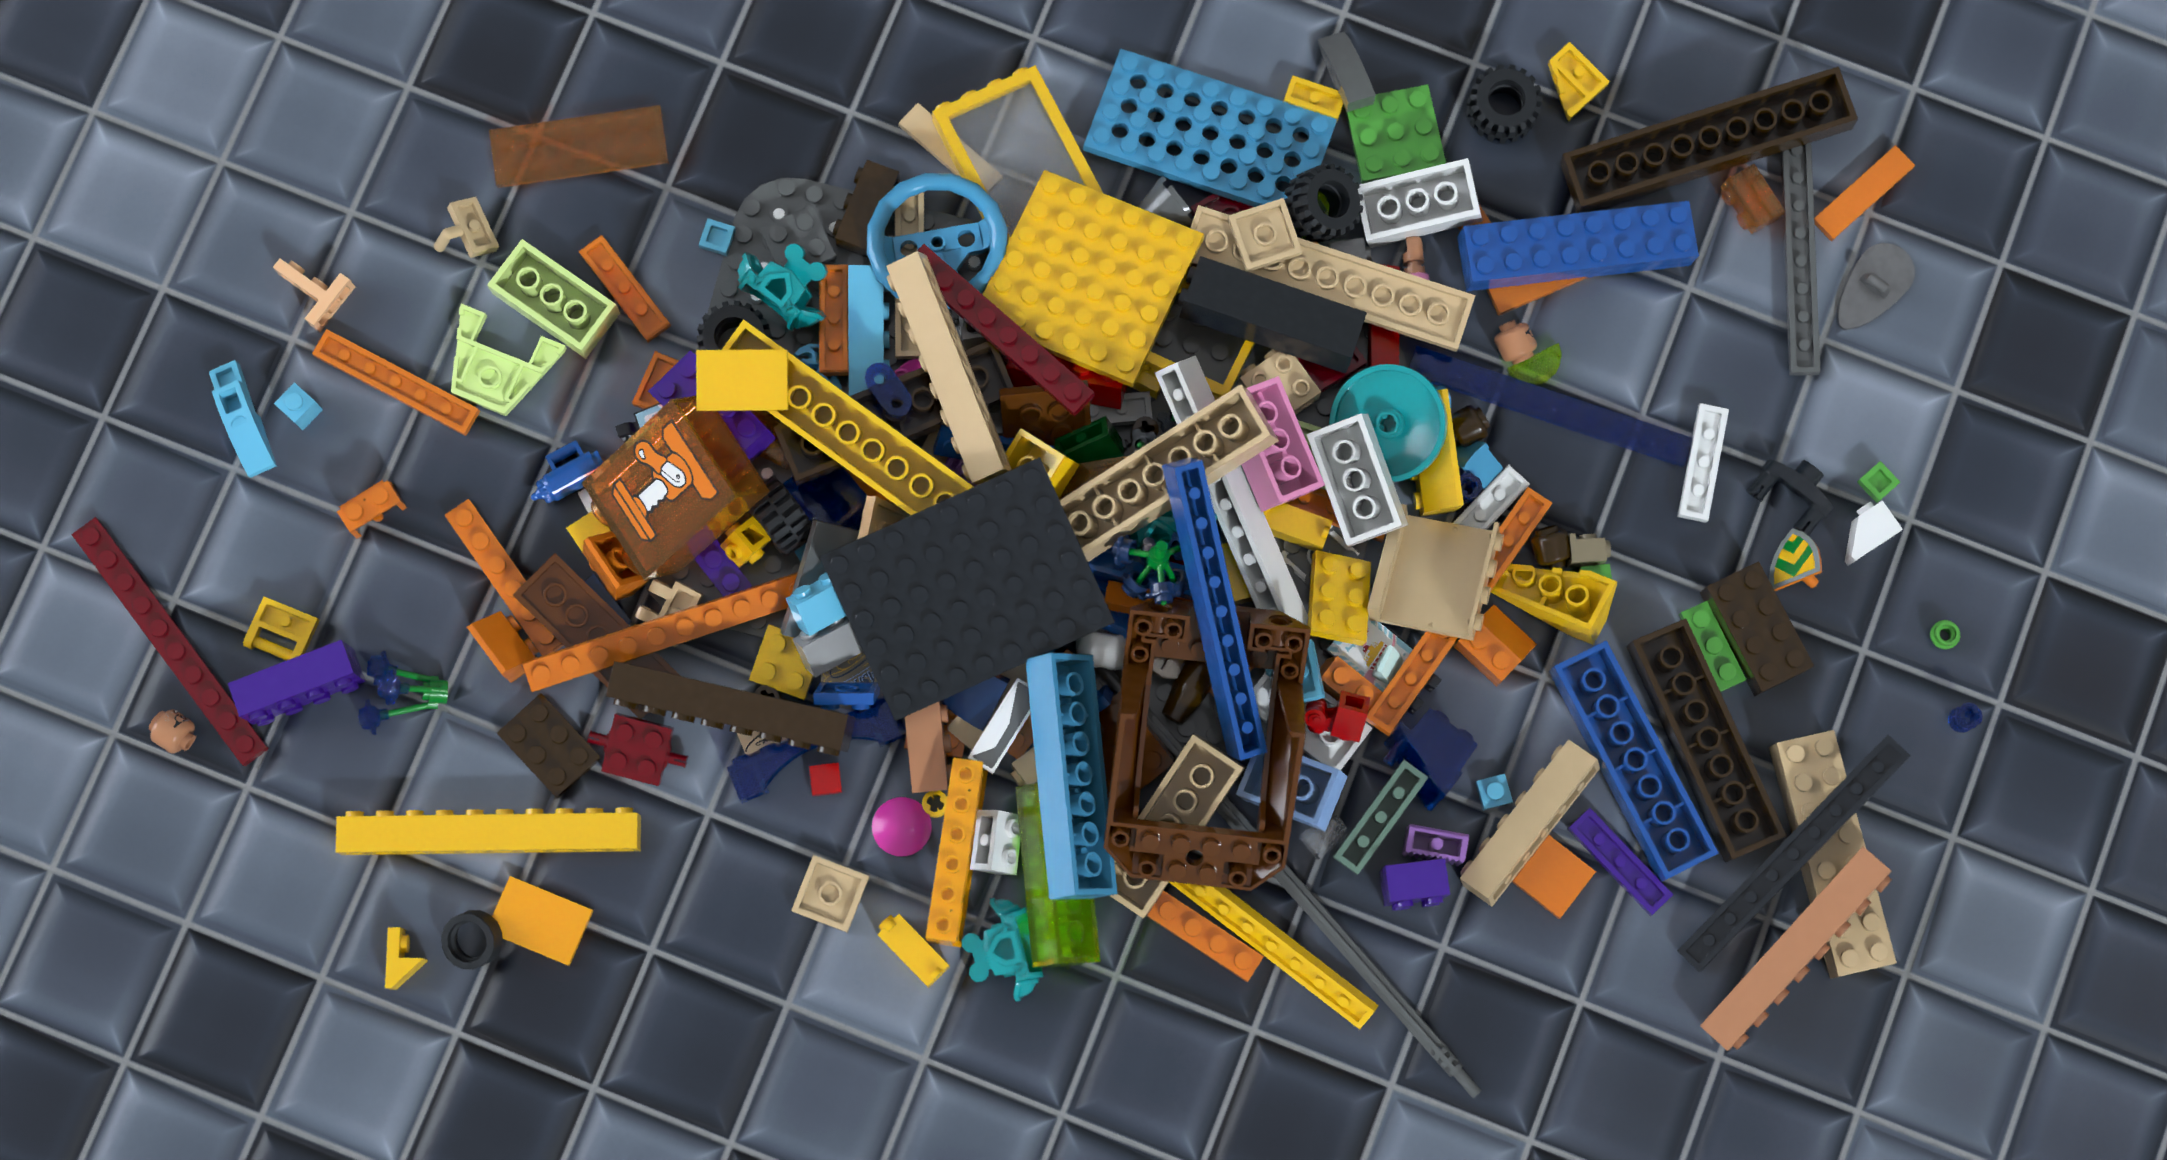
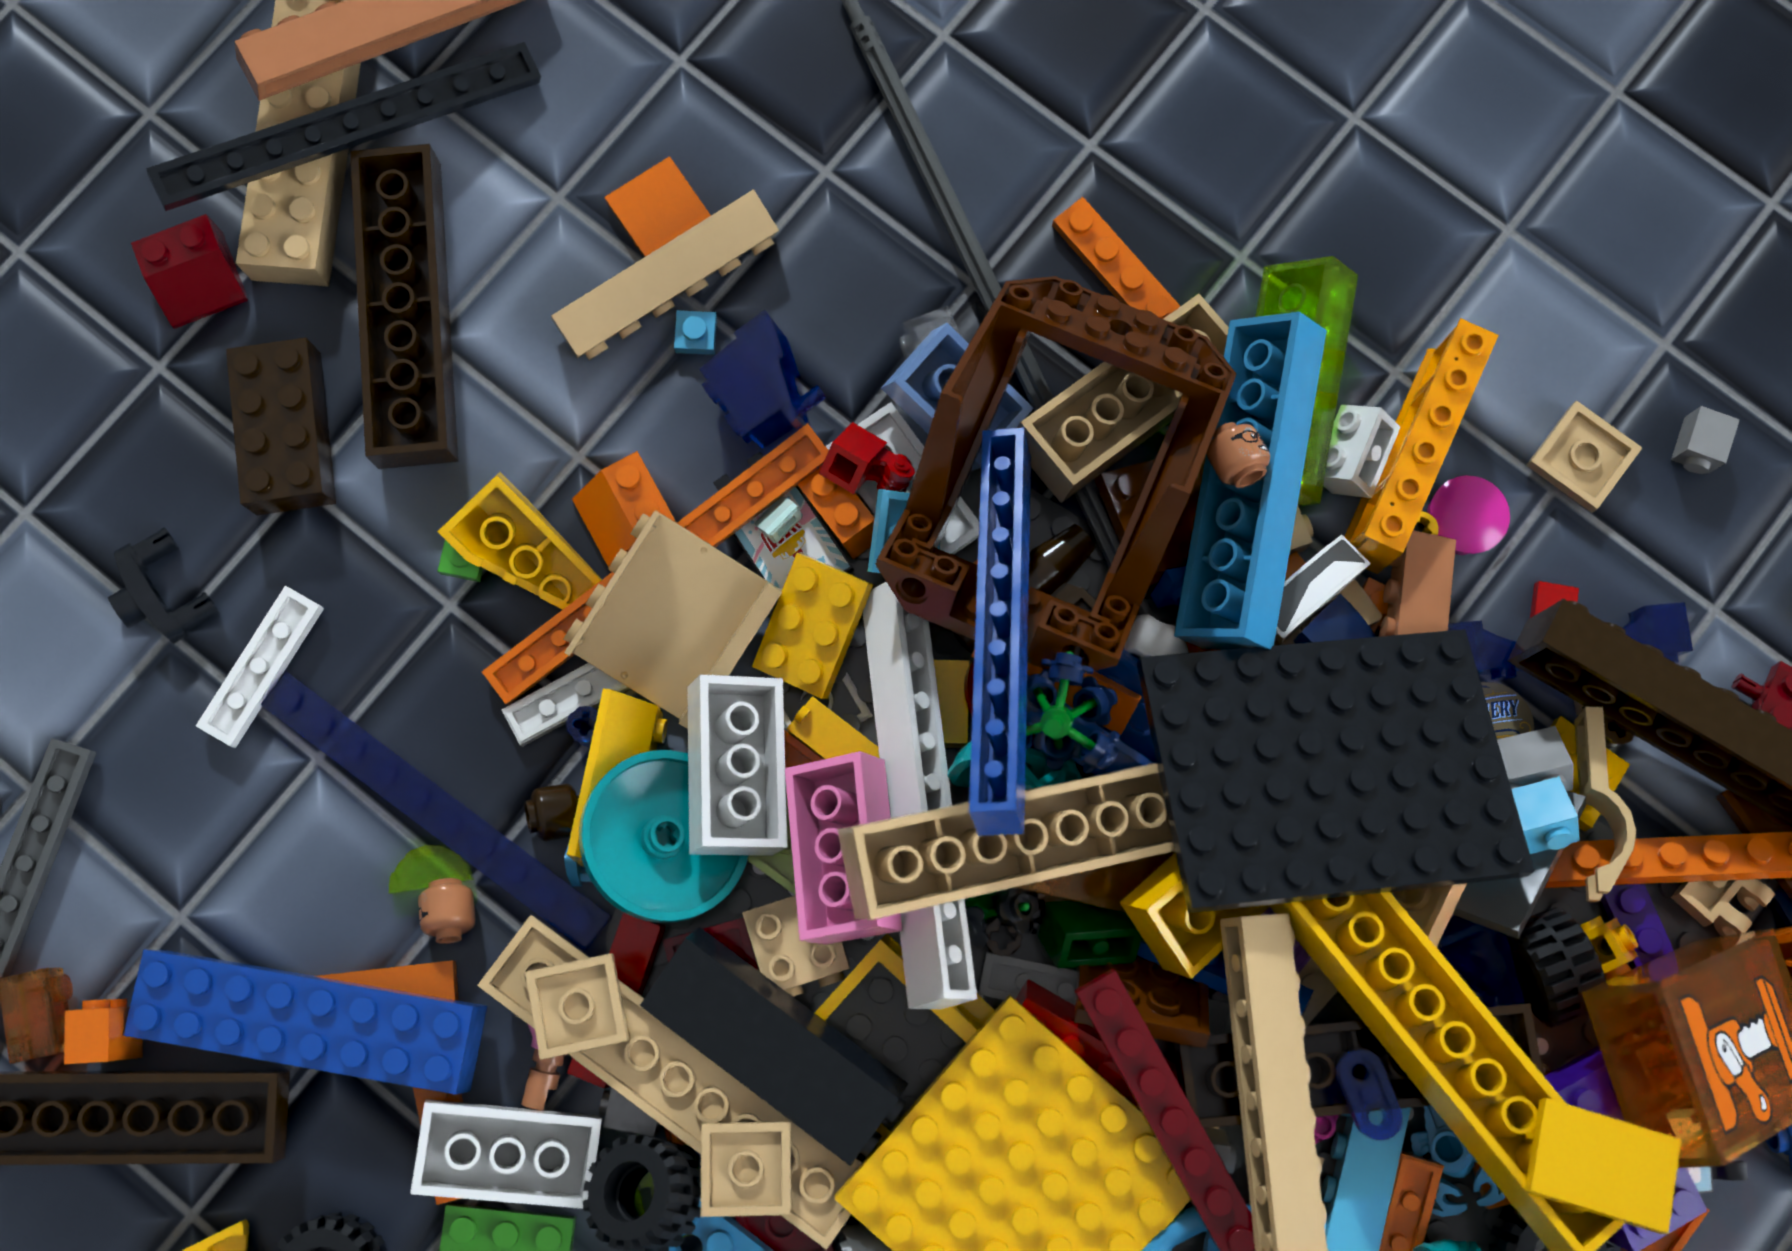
camera: 160 degrees left, 0 degrees up
blue plate [813,682,880,710] -> none
yellow brick [877,914,950,988] -> none
teal piece [962,897,1044,1002] -> none
yellow plate [1169,882,1379,1030] -> none
sand green brick [1333,760,1428,875] -> none
dark purple brick [1379,858,1450,911] -> none
medium lavender brick [1402,824,1469,866] -> none
dark azure tile [1456,441,1504,489] -> none
dark brown head [1531,525,1571,570] -> none
blue brick [1549,640,1719,882] -> none
dark tan brick [1567,533,1611,568] -> none
dark purple plate [1567,808,1673,916] -> none
bright green plate [1679,601,1746,692] -> none
shield [1769,528,1822,591] -> none
white slope [1845,500,1903,566] -> none
bright green plate [1857,461,1900,503] -> none
bright green plate [1930,620,1960,650] -> none
clear blue bush [1948,703,1983,733] -> none
none -> orange brick [64,999,143,1064]
none -> dark red slope [131,214,248,329]
none -> tan plate [525,953,629,1060]
none -> nougat head [1206,422,1270,488]
none -> tan piece [1574,707,1636,902]
none -> light grey brick [1671,406,1740,474]

